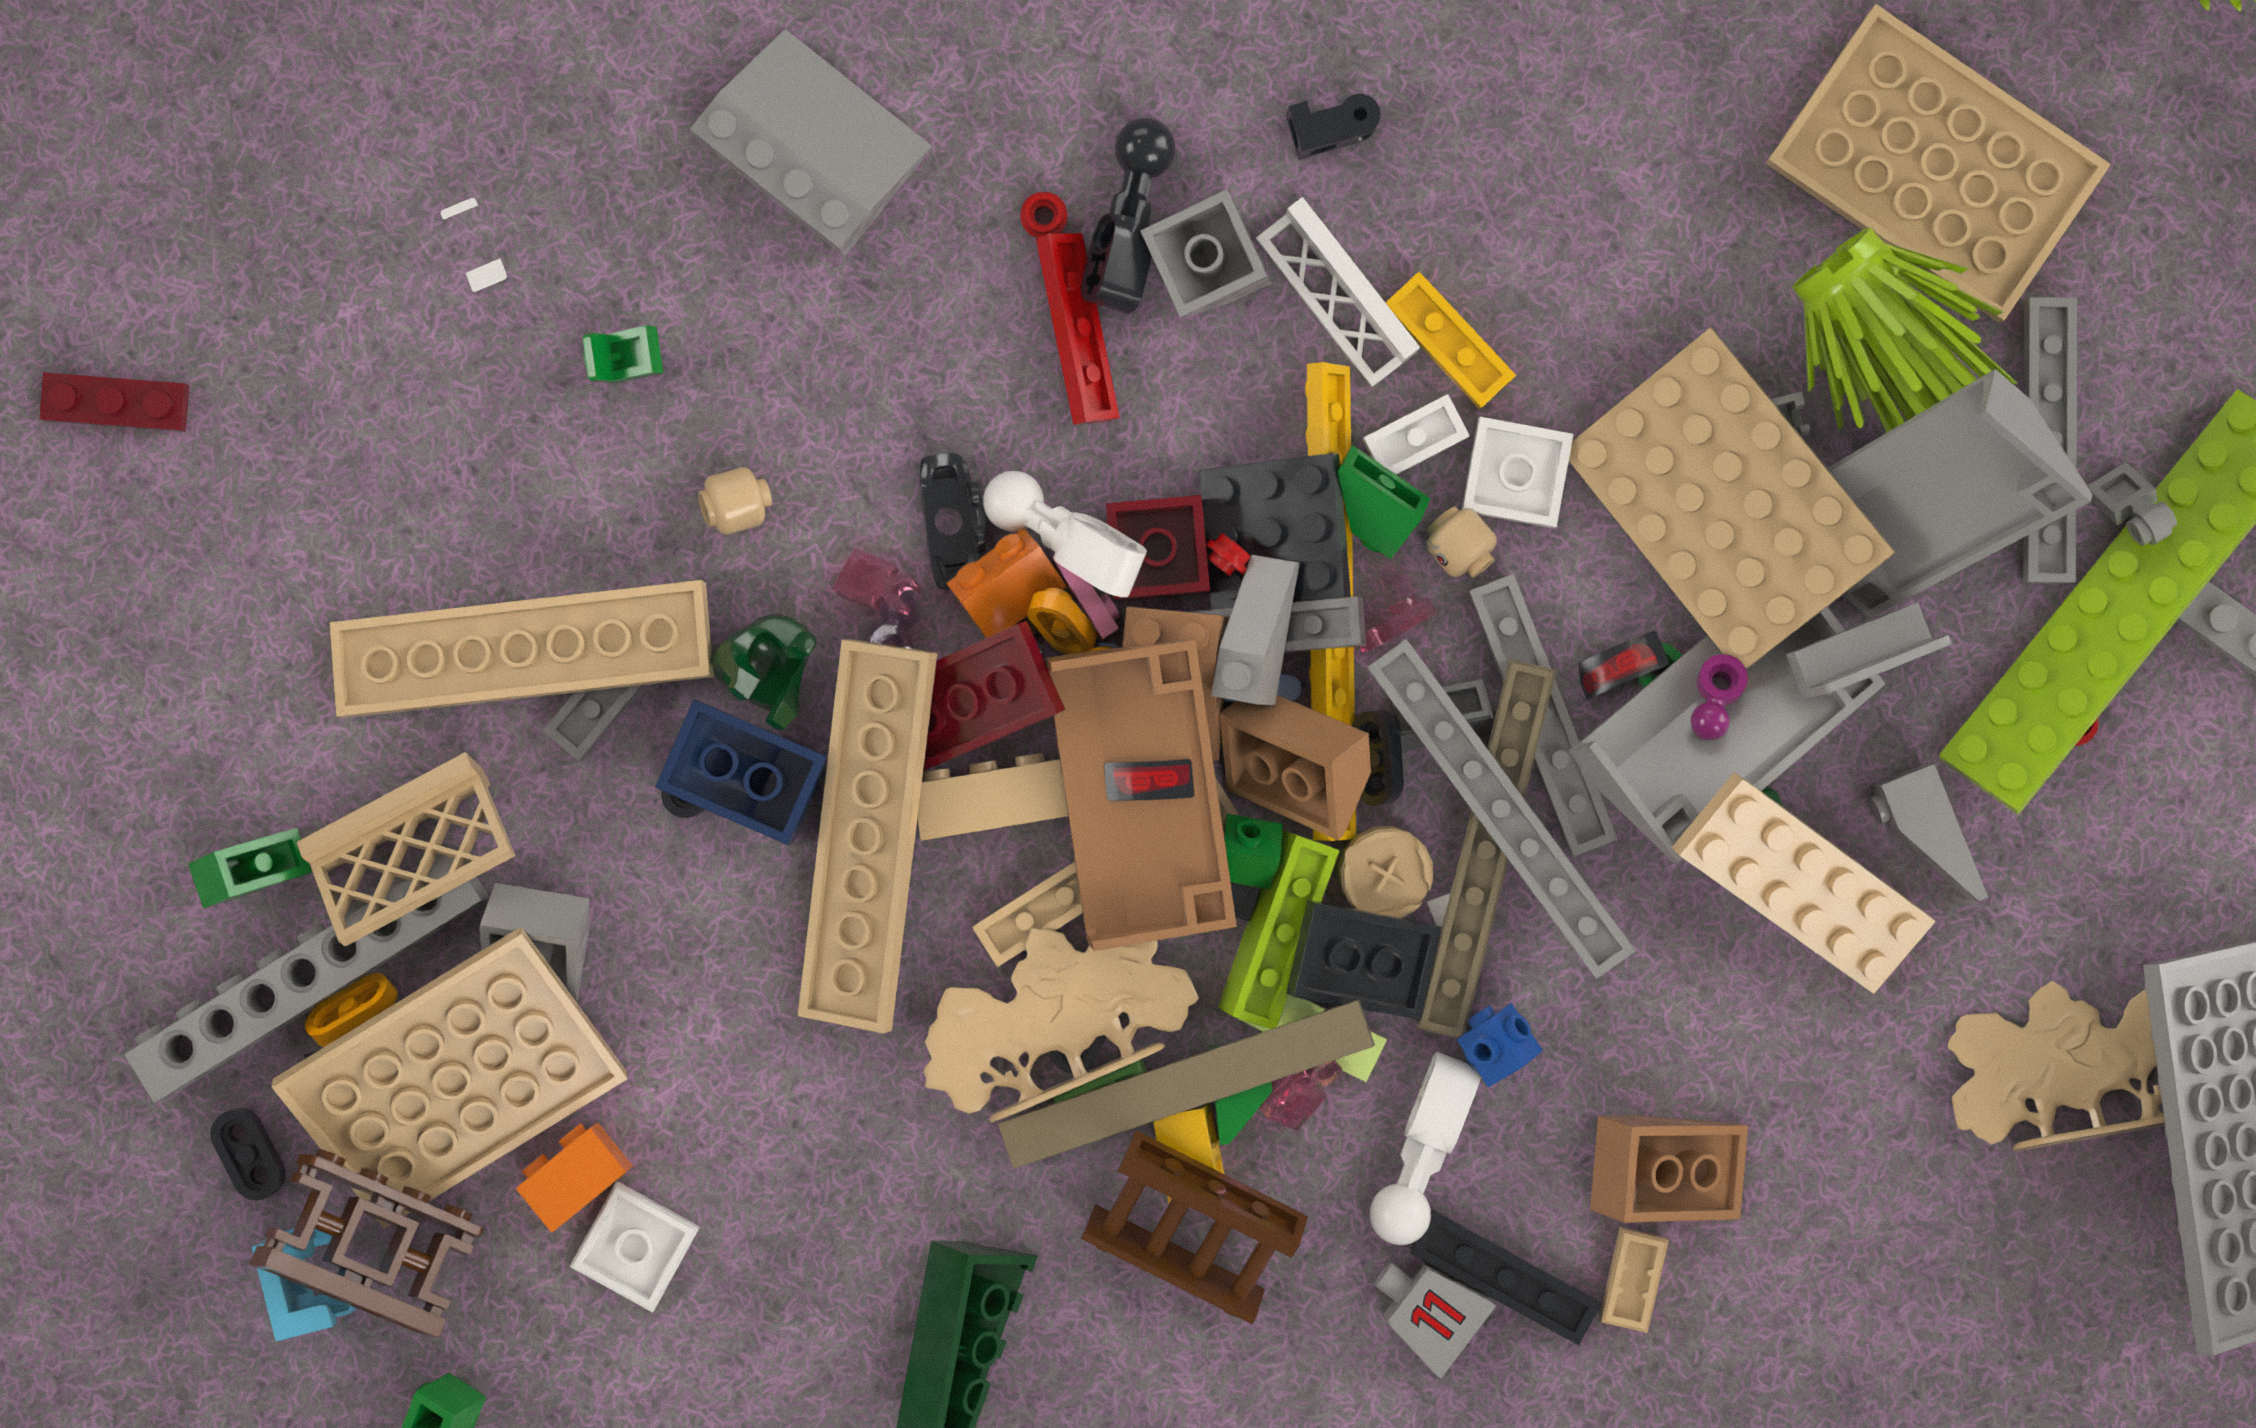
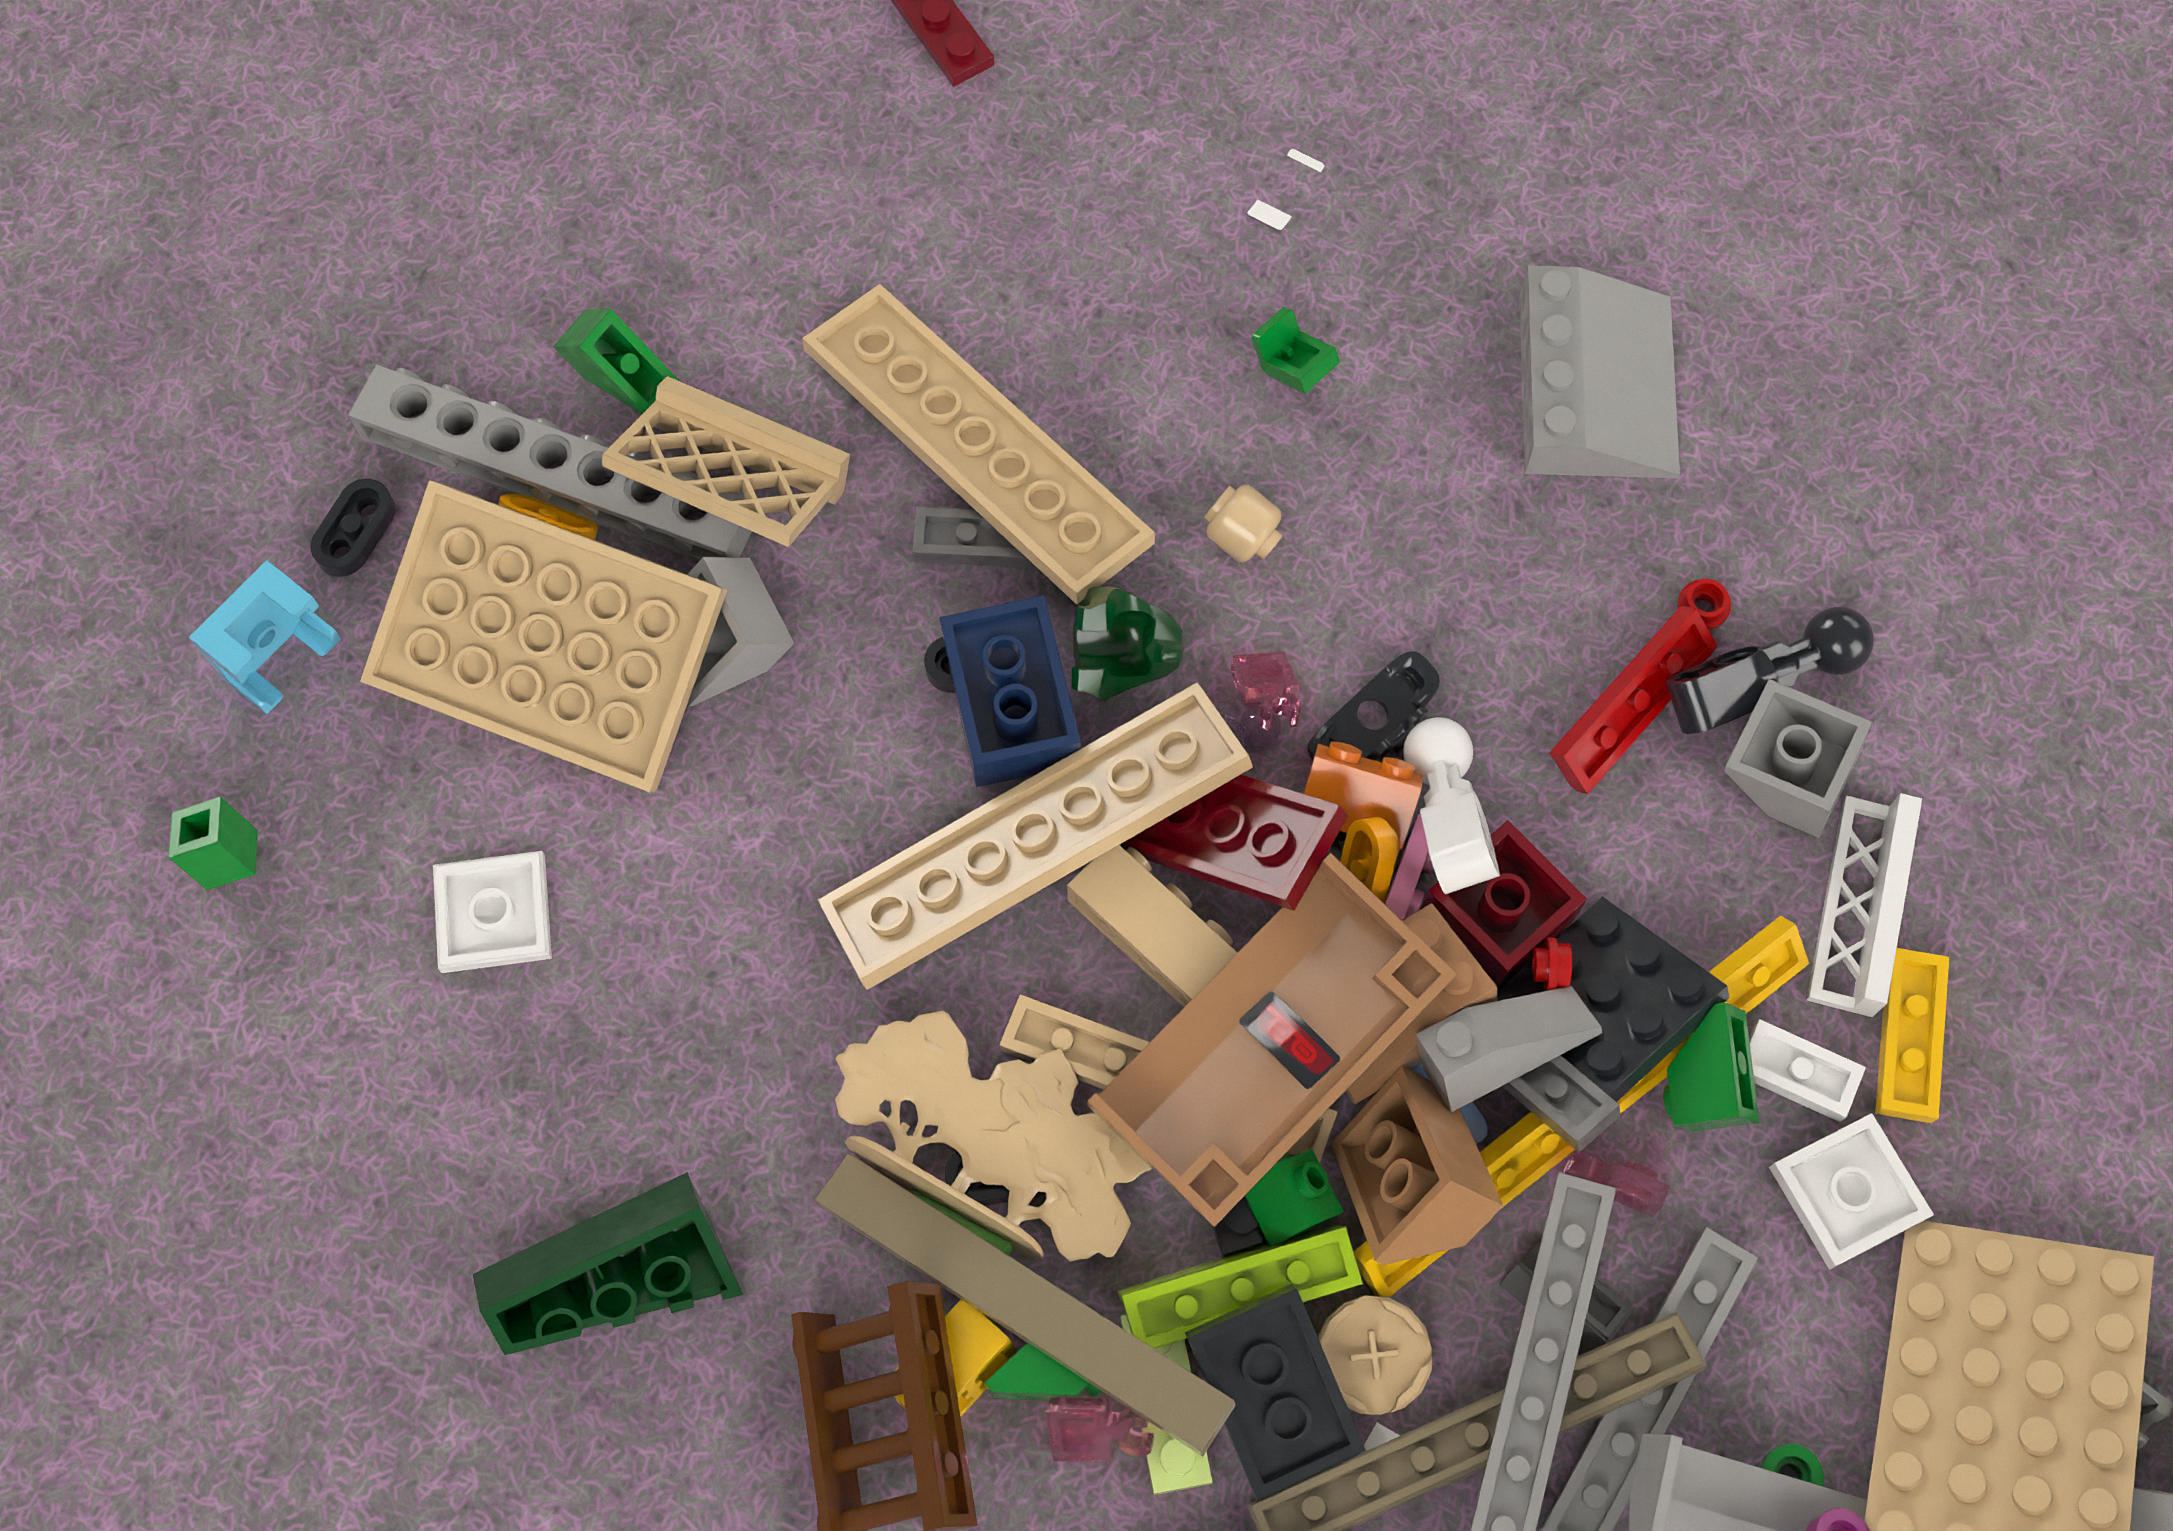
camera: 55 degrees right, 20 degrees down
fence [249,1149,484,1338] -> none
orange brick [515,1122,633,1233] -> none
black leg [1286,94,1381,160] -> none
black plate [1352,710,1404,806] -> none
tan head [1426,506,1497,578] -> none
sticker [1578,631,1669,699] -> none

